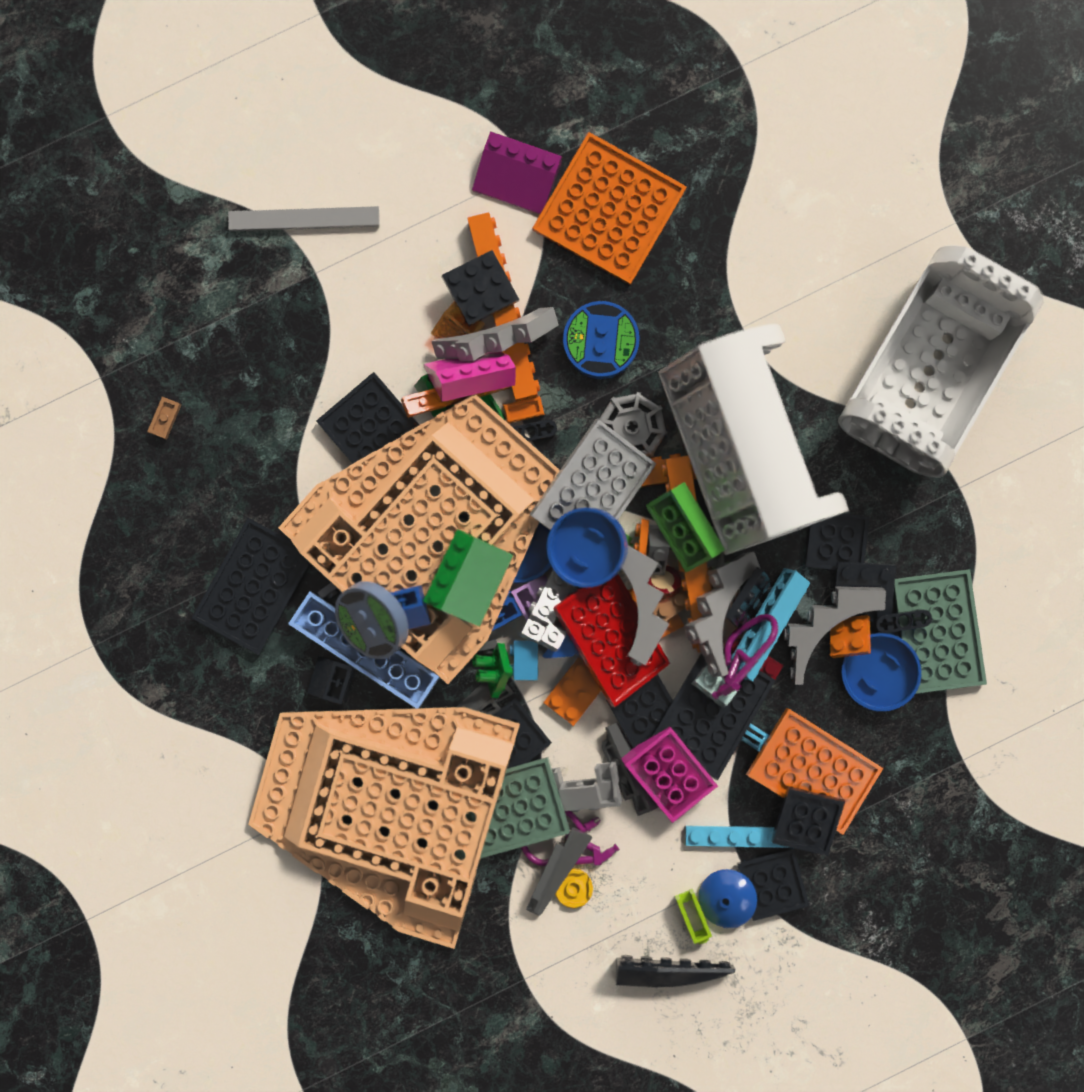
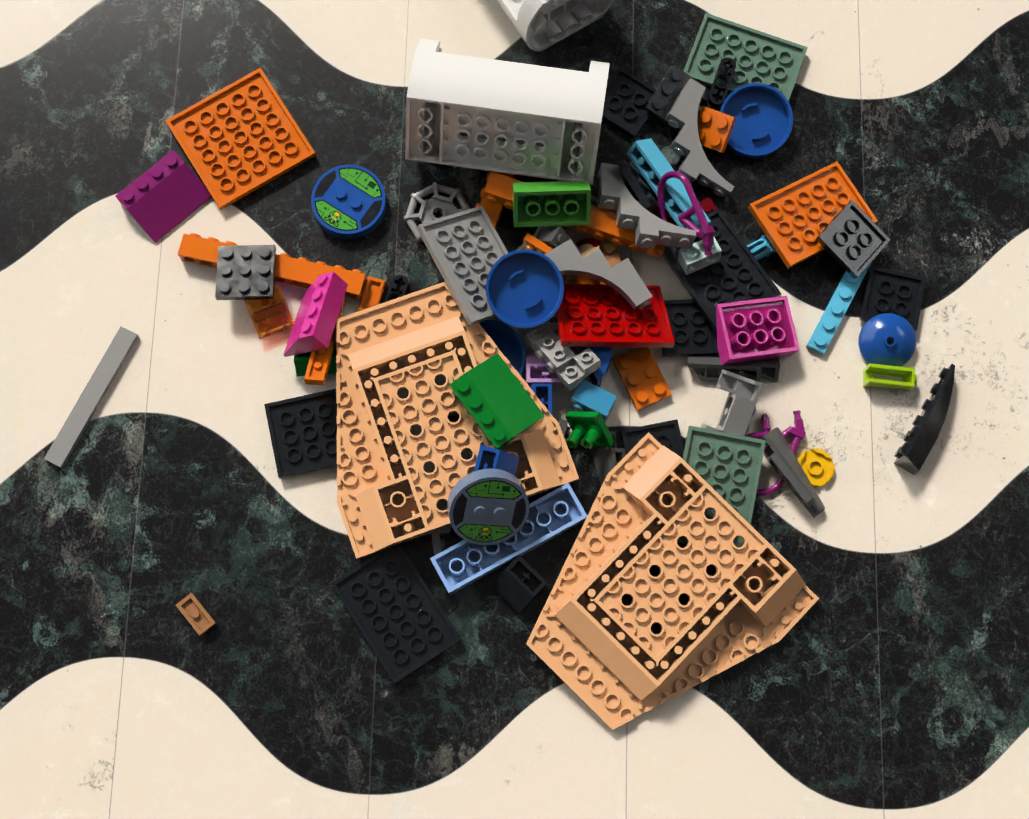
camera: 70 degrees left, 10 degrees down
light grey arch [431,307,559,361] -> none

